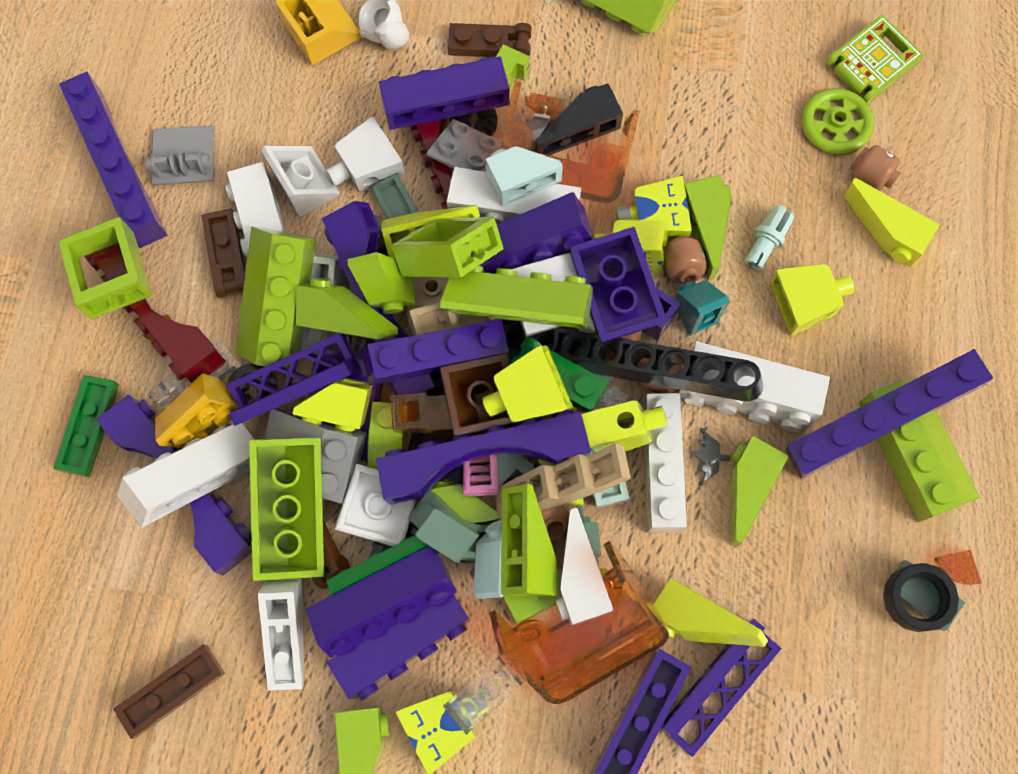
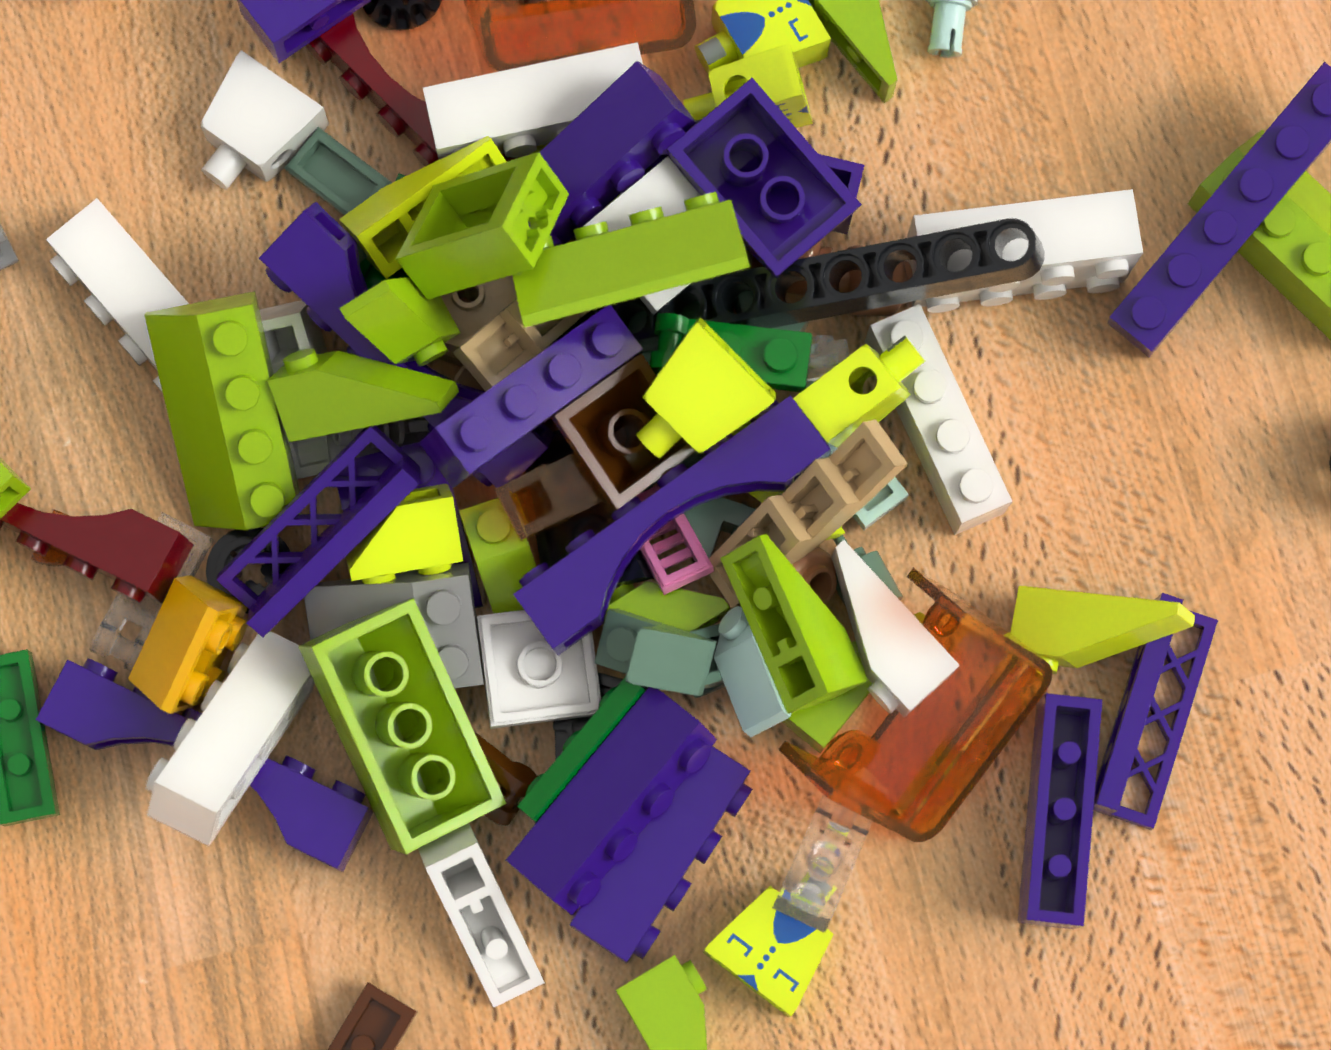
camera: 30 degrees left, 5 degrees up
reddish brown plate [201,208,246,298] -> none
white slope [261,146,340,218] -> none
light grey hinge [426,119,507,172] -> none
light aqua slope [485,146,563,206] -> none
nougat head [663,236,707,284] -> none
teal slope [674,280,730,336] -> none
dark grey piece [691,428,730,486] -> none
lime slope [730,436,789,548] -> none
neon yellow torso [770,264,854,336] -> none

